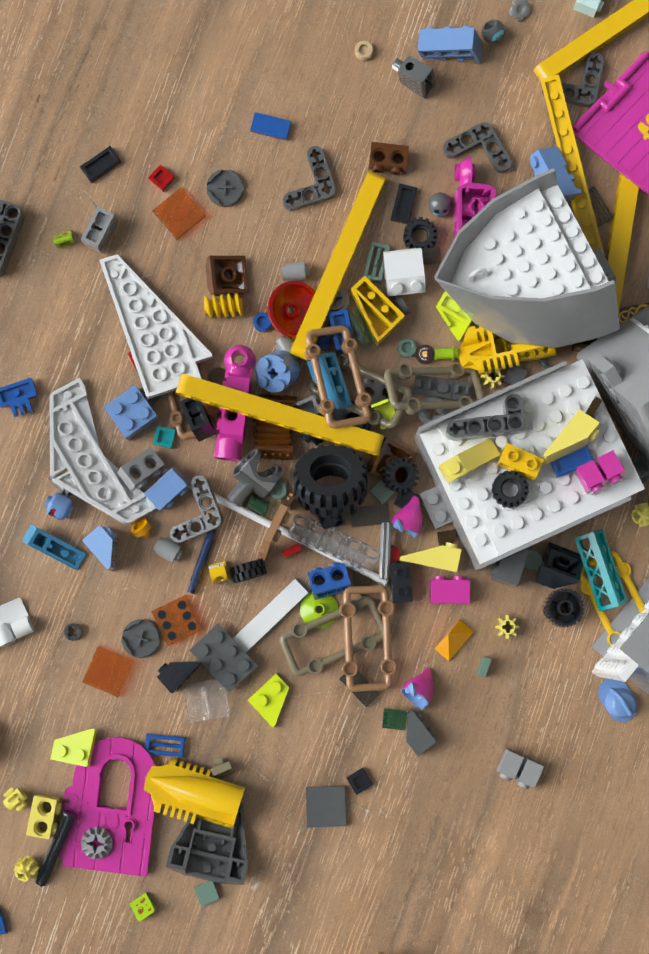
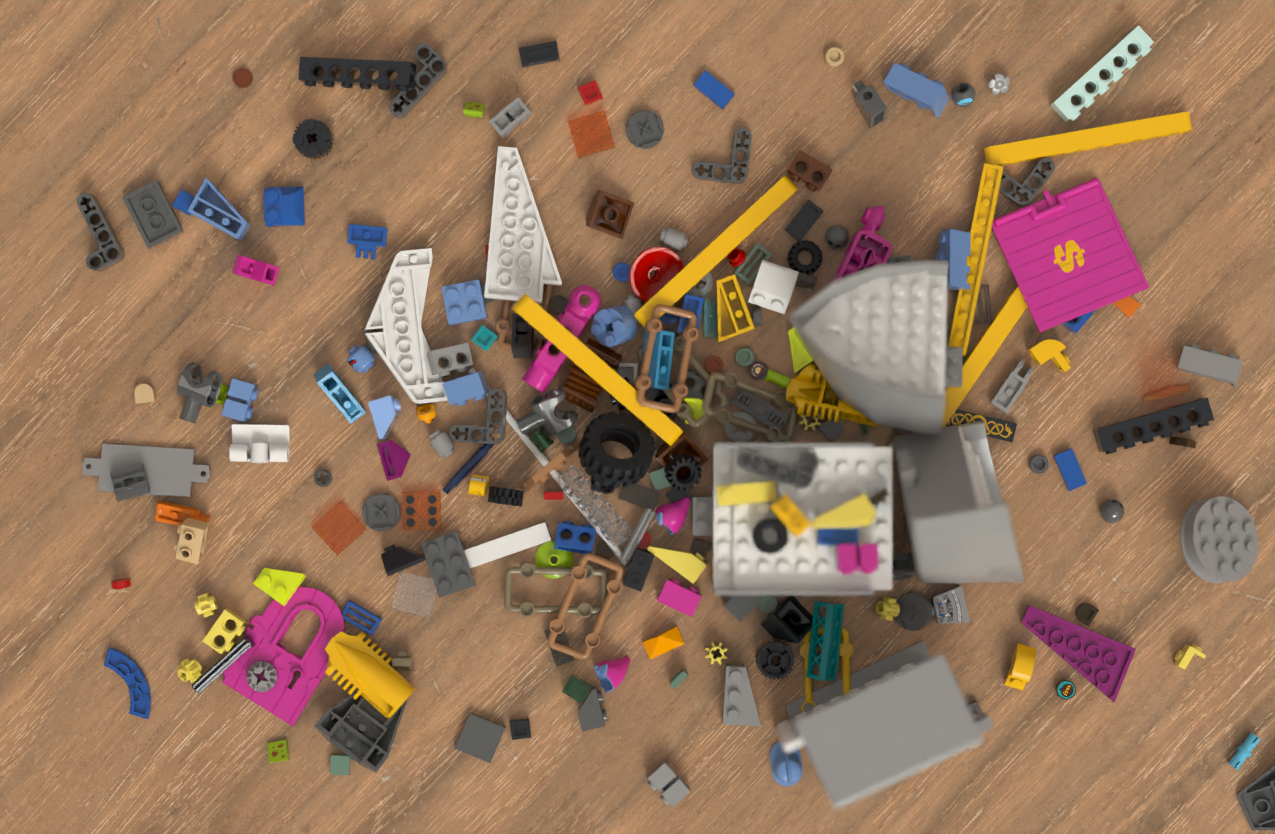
camera: 25 degrees right, 5 degrees up
yellow piece [204,293,243,319] -> none
neon yellow wing [248,673,289,727] -> none
dark grey beam [443,122,511,173] -> none
none -> magenta slope [377,440,411,481]
none -> copper tile [704,356,723,374]
none -> light grey wedge [722,664,761,727]
none -> red plate [728,248,746,267]

